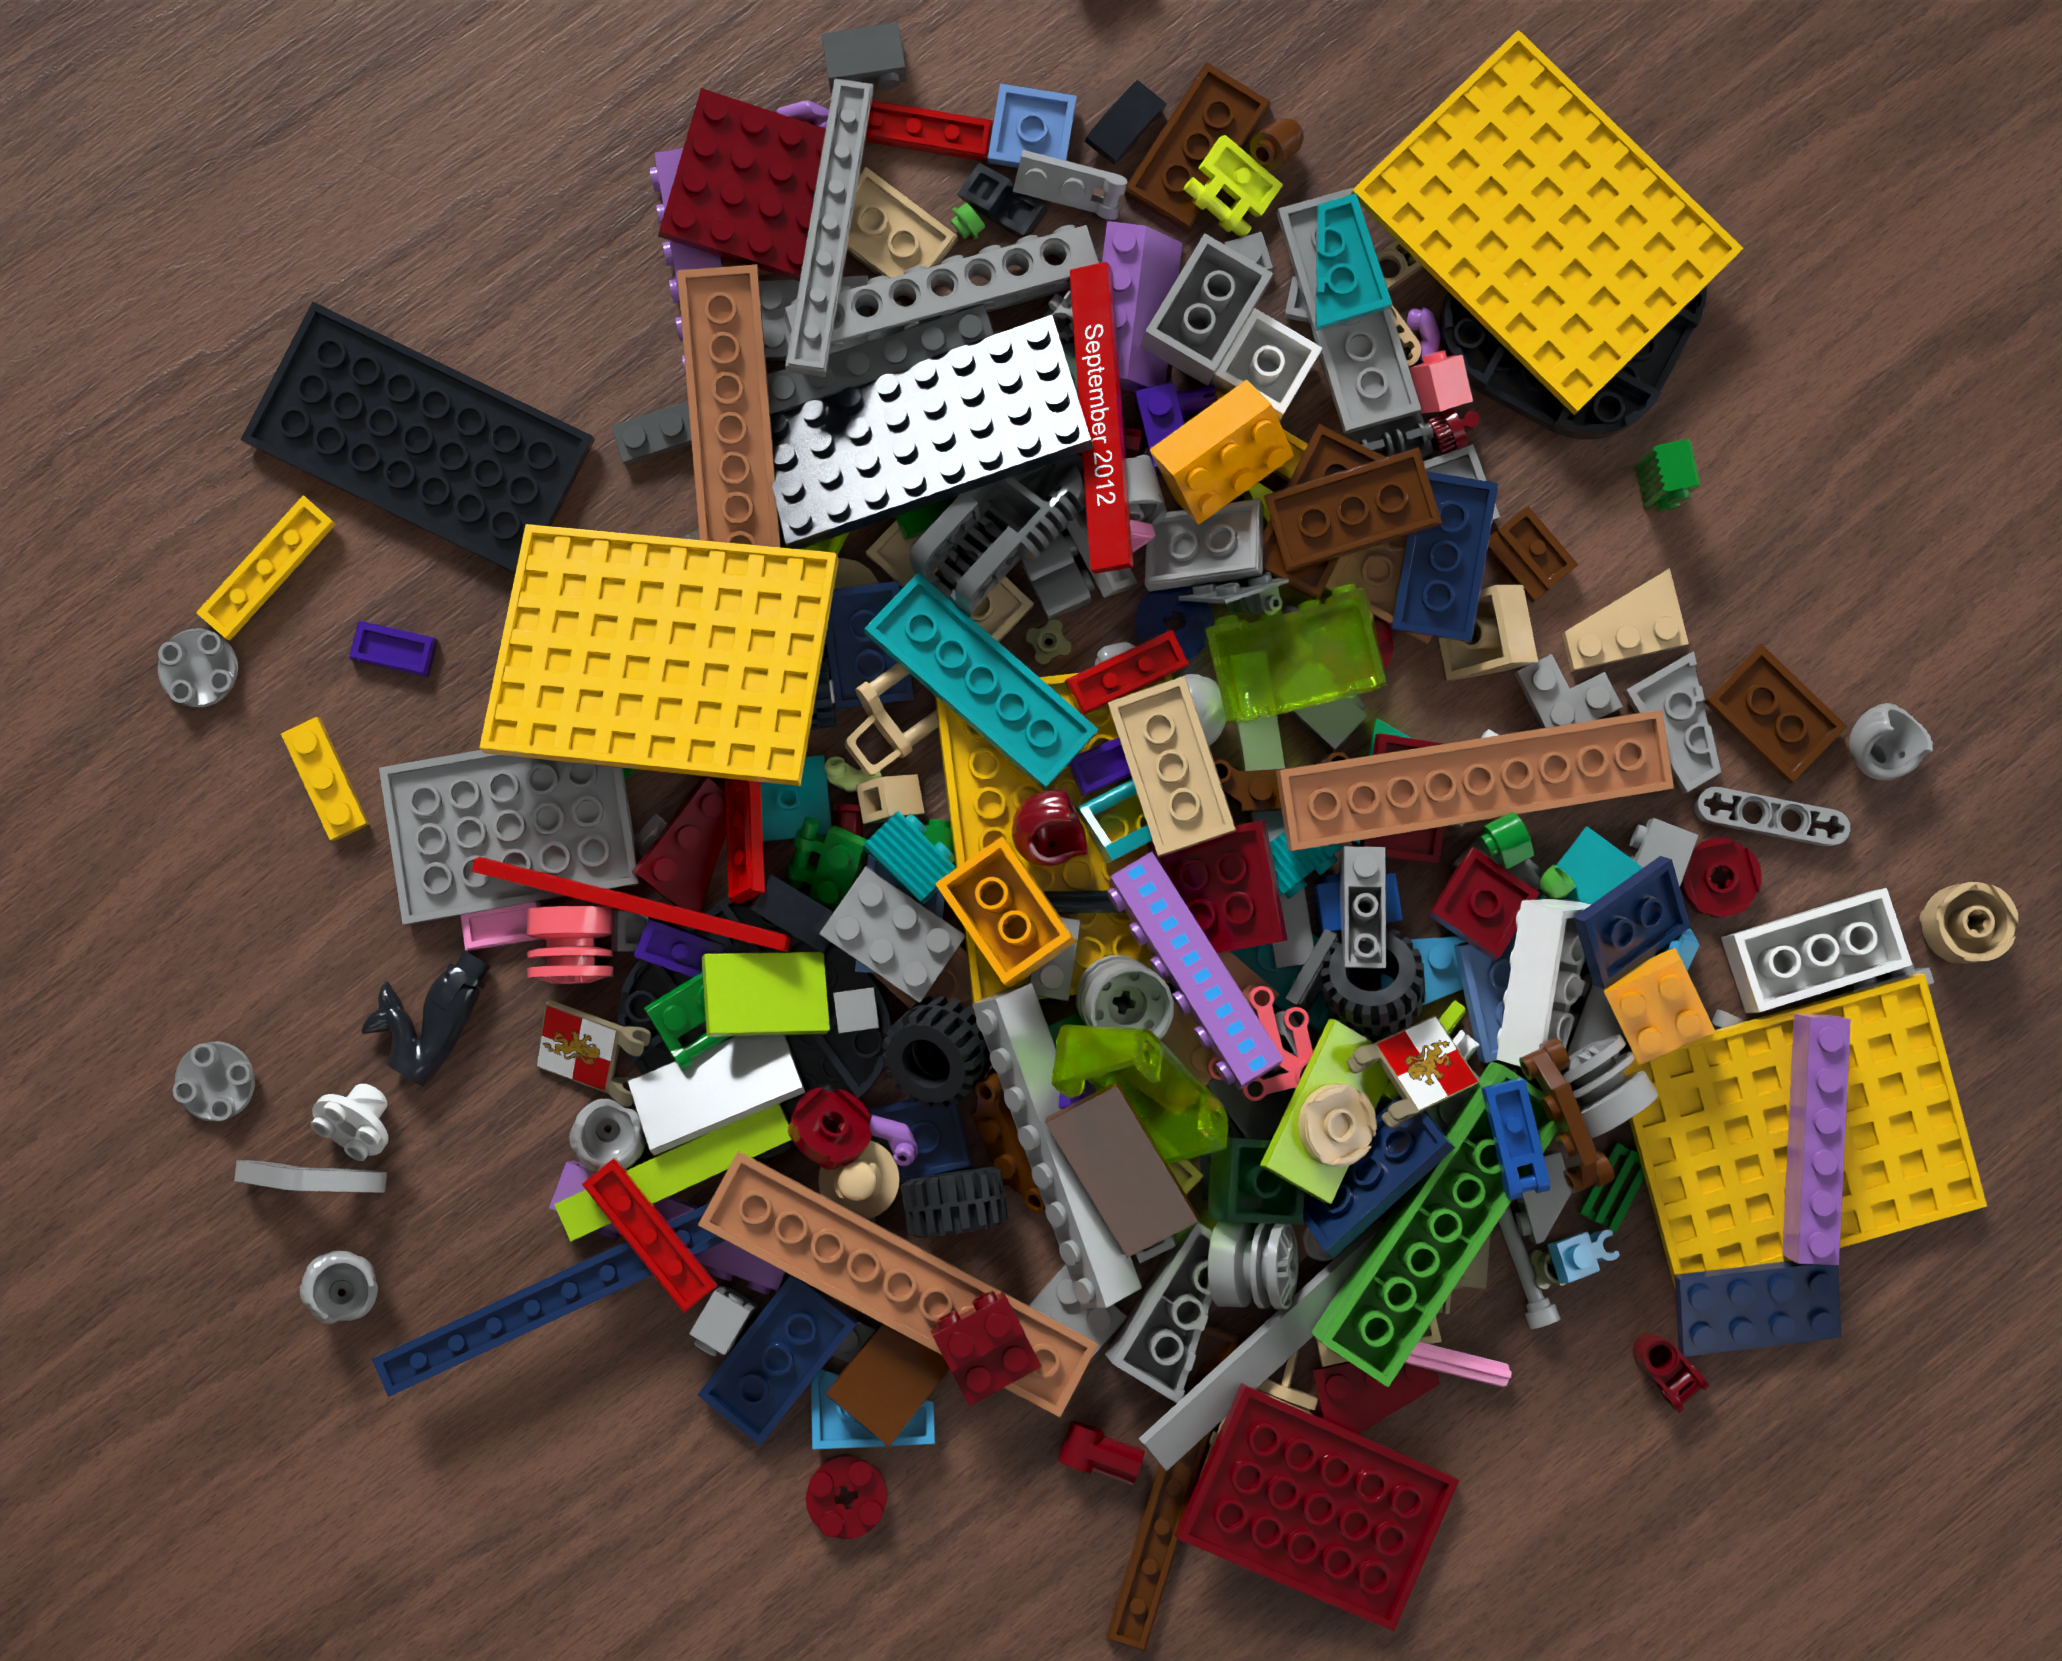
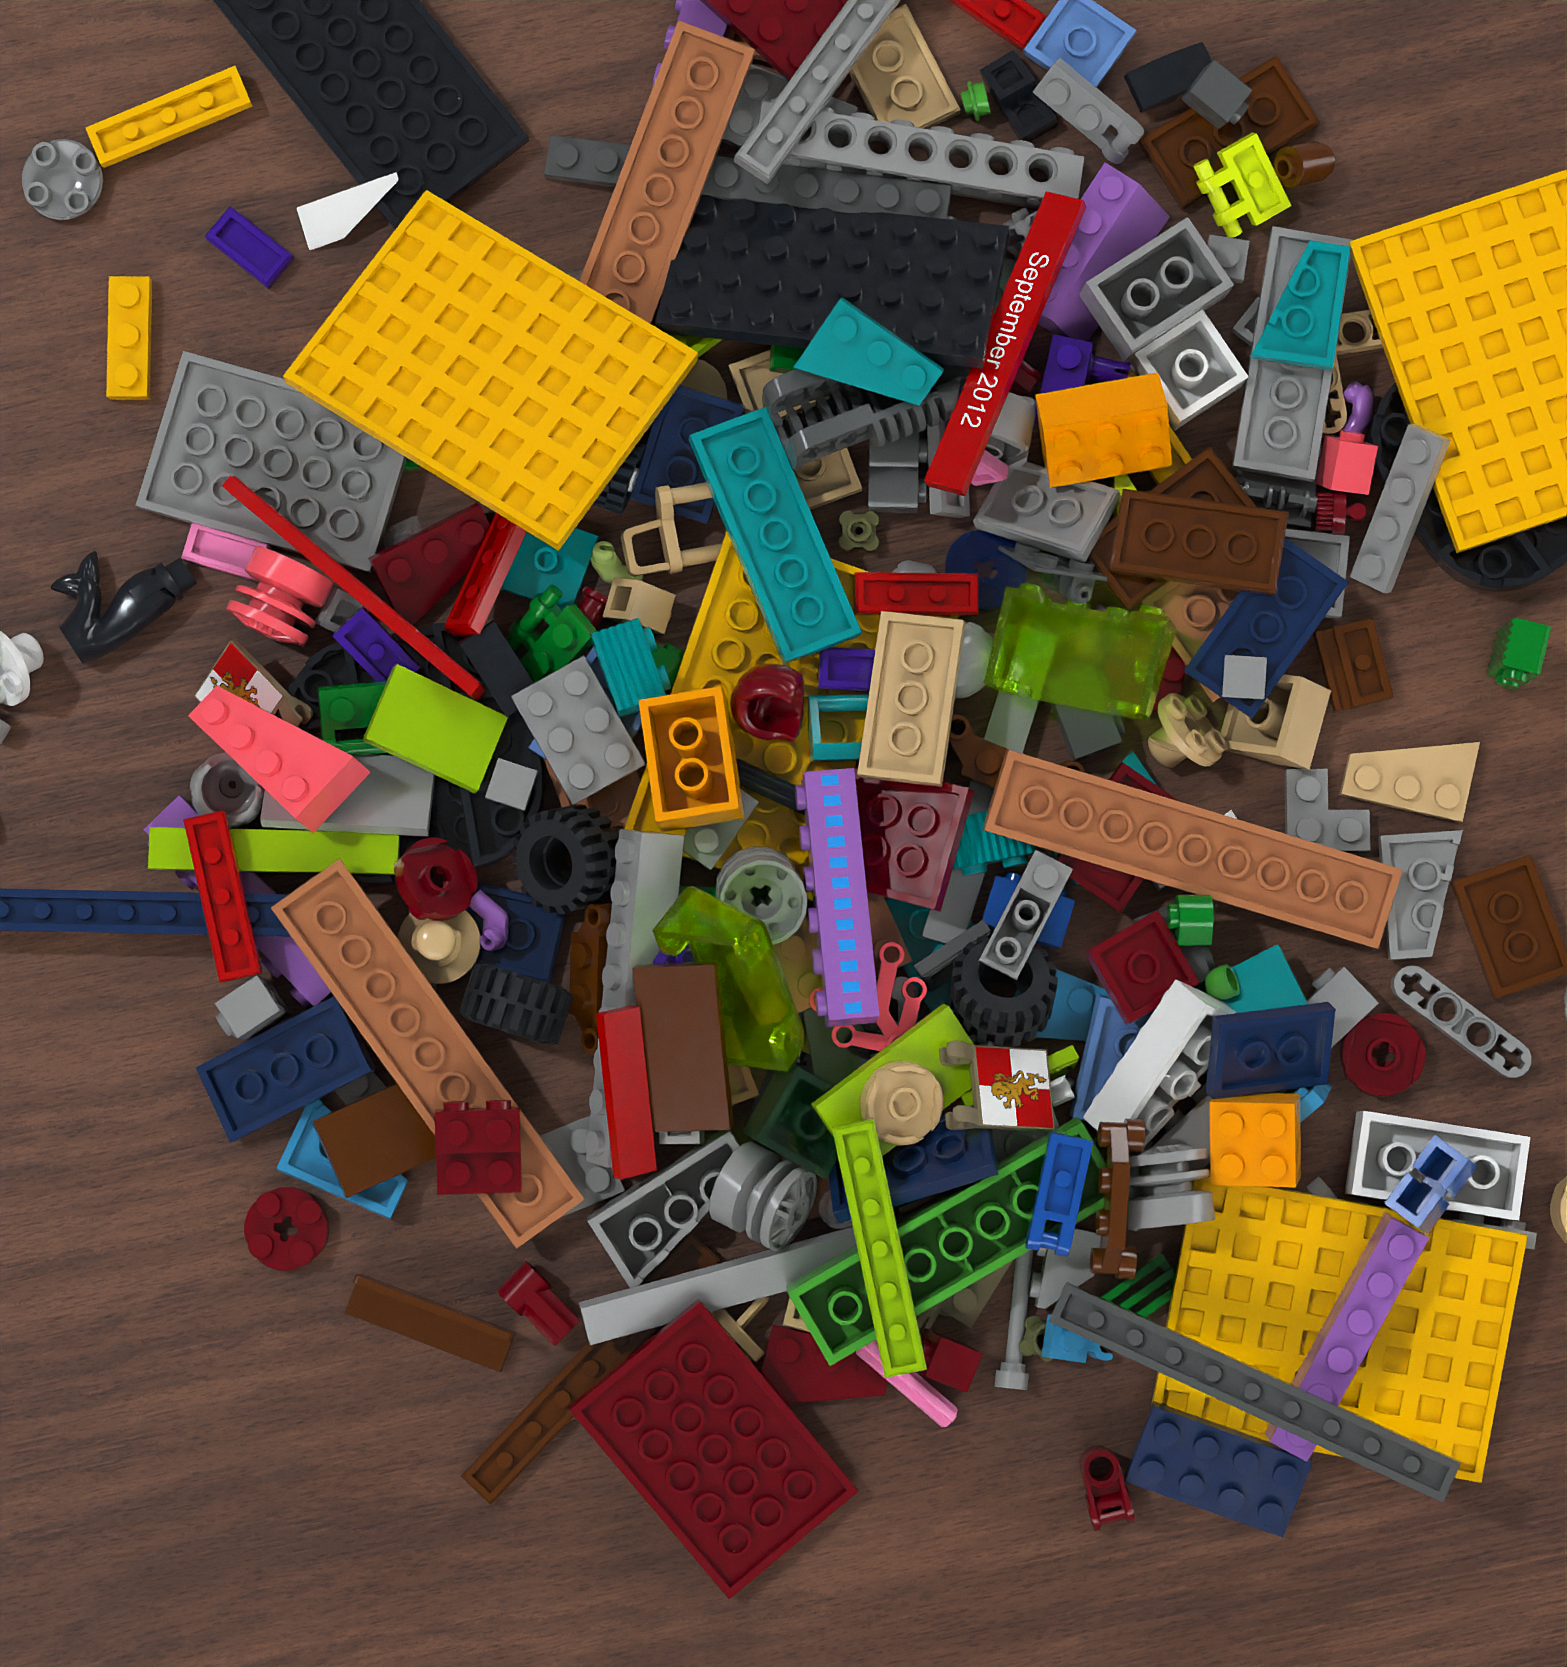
camera: 35 degrees right, 0 degrees up
none -> coral wedge [188,686,371,833]
none -> white sticker [297,172,399,250]
none -> reddish brown panel [345,1274,516,1372]
none -> red tile [596,1005,657,1180]
none -> teal wing [793,297,945,406]
none -> lime tile [832,1118,927,1378]
none -> dark red brick [917,1328,983,1392]
none -> dark grey plate [1049,1282,1461,1503]
none -> tan plate [1148,693,1228,768]
none -> dark grey brick [1181,59,1252,129]
none -> light grey tile [1222,655,1267,700]
none -> light grey plate [1350,424,1451,593]
none -> blue piece [1385,1135,1477,1234]

